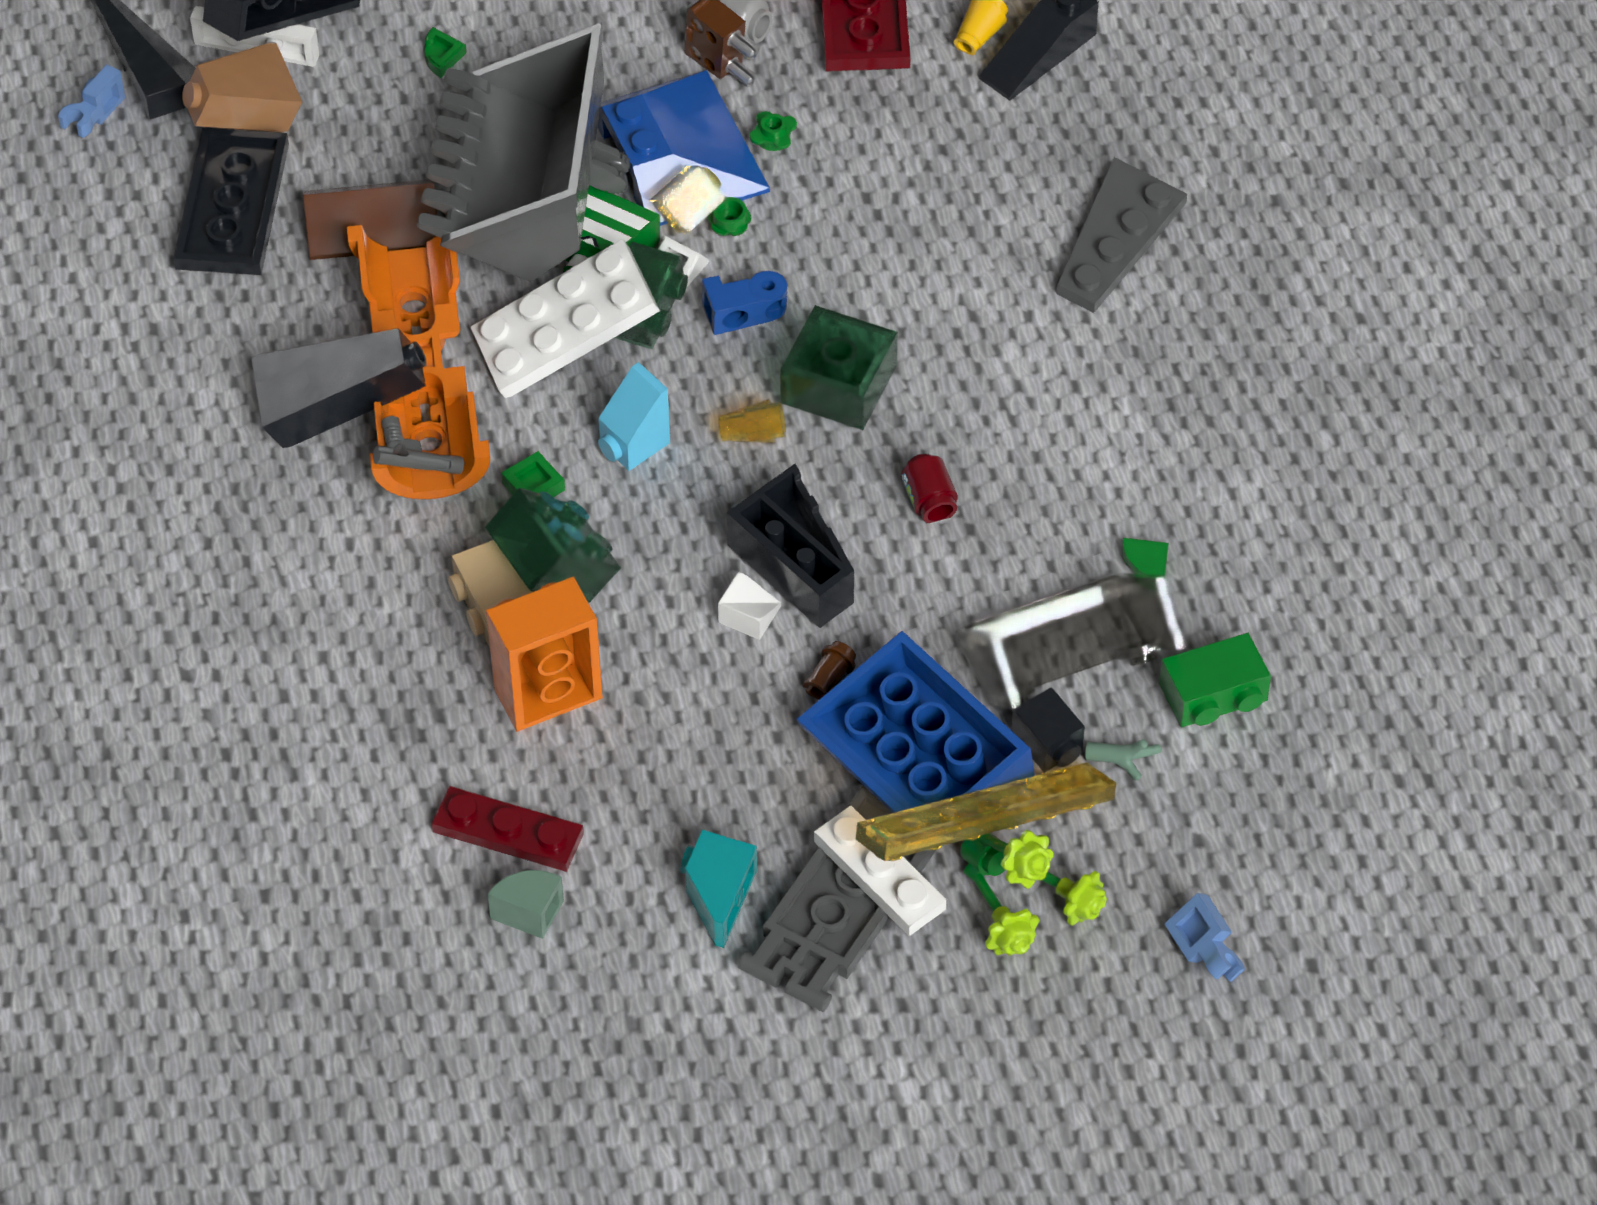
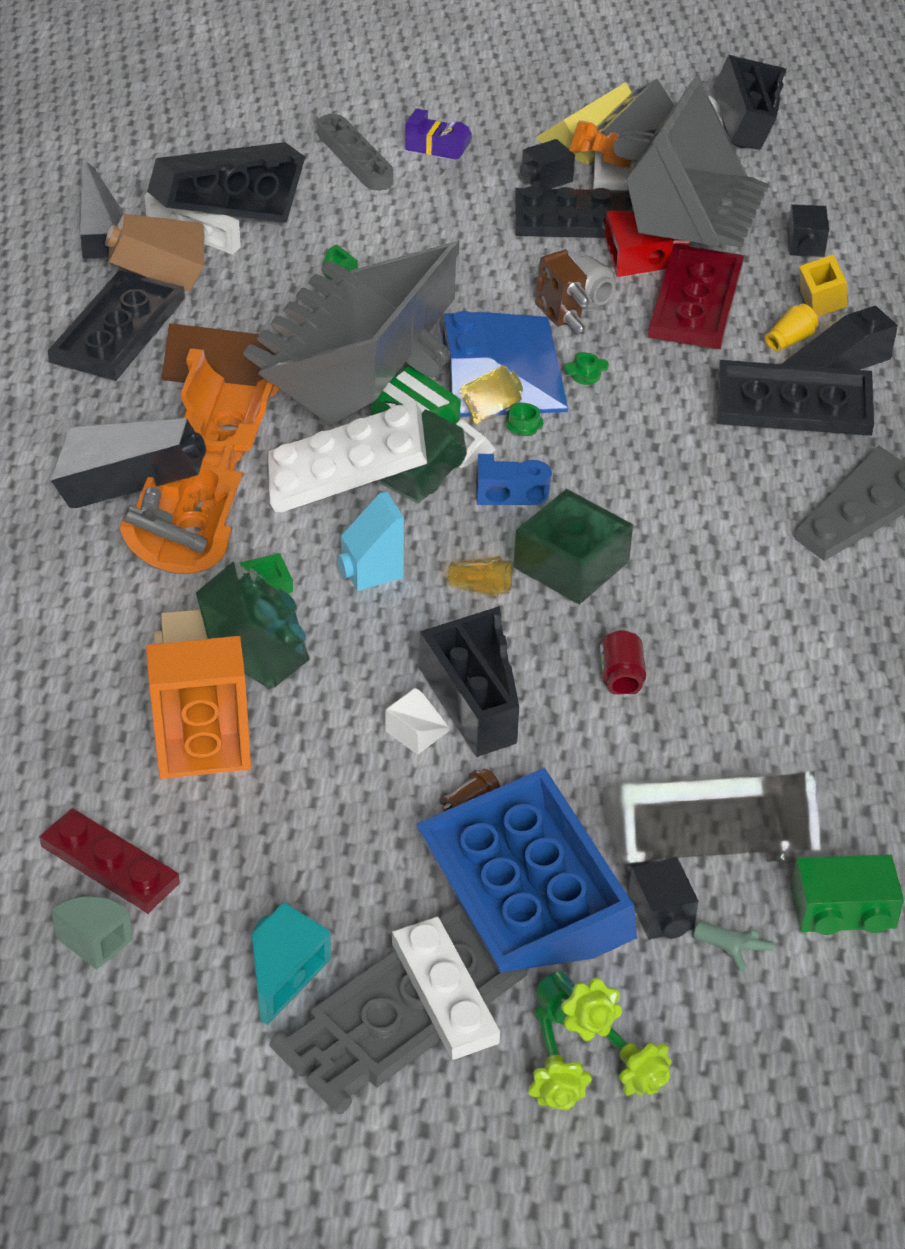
camera: 15 degrees right, 10 degrees down
medium blue plate [58,64,125,138] -> none
clear yellow plate [855,762,1117,861] -> none
green tile [1122,538,1169,589] -> none
medium blue plate [1165,893,1245,981] -> none
none -> black plate [717,360,874,436]

